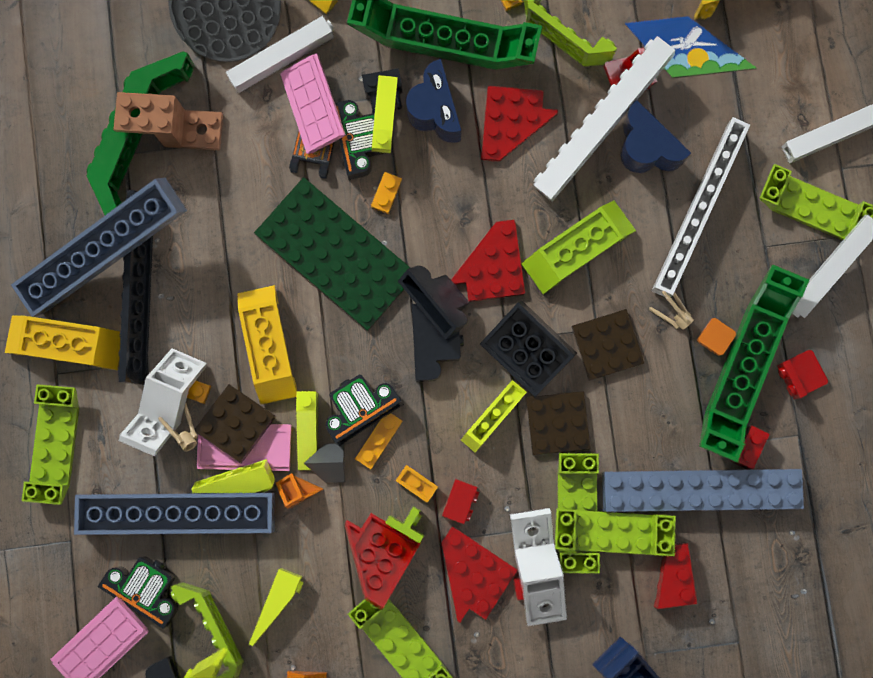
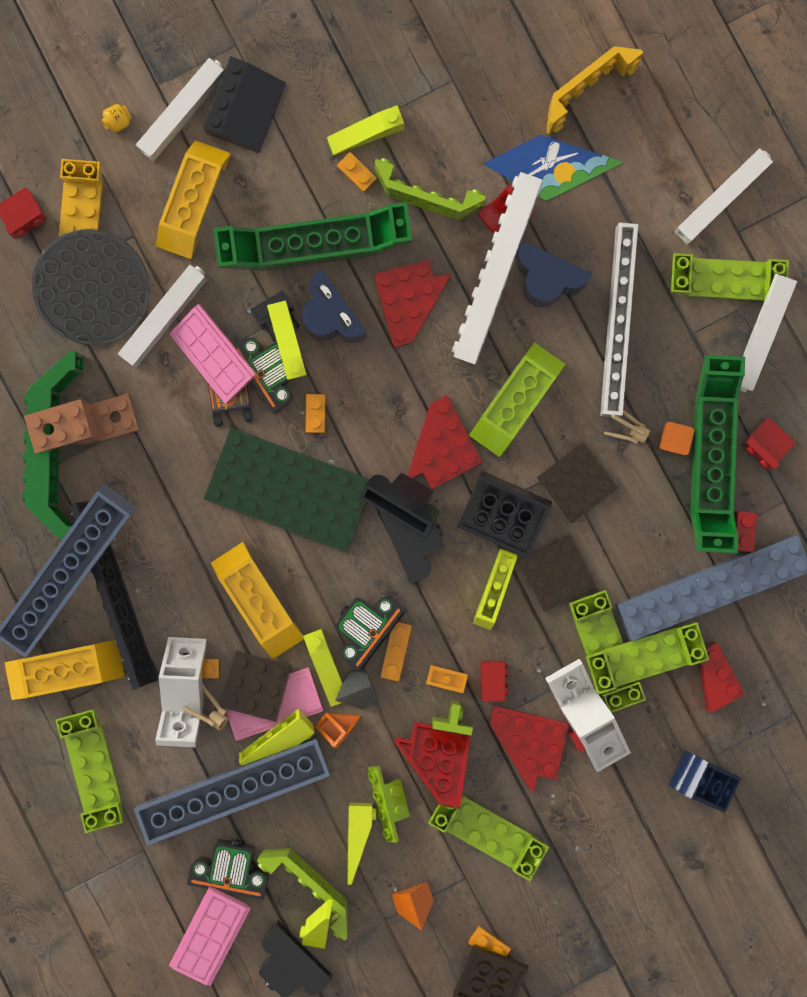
camera: 20 degrees left, 5 degrees up
none -> lime bracket [368,766,410,843]

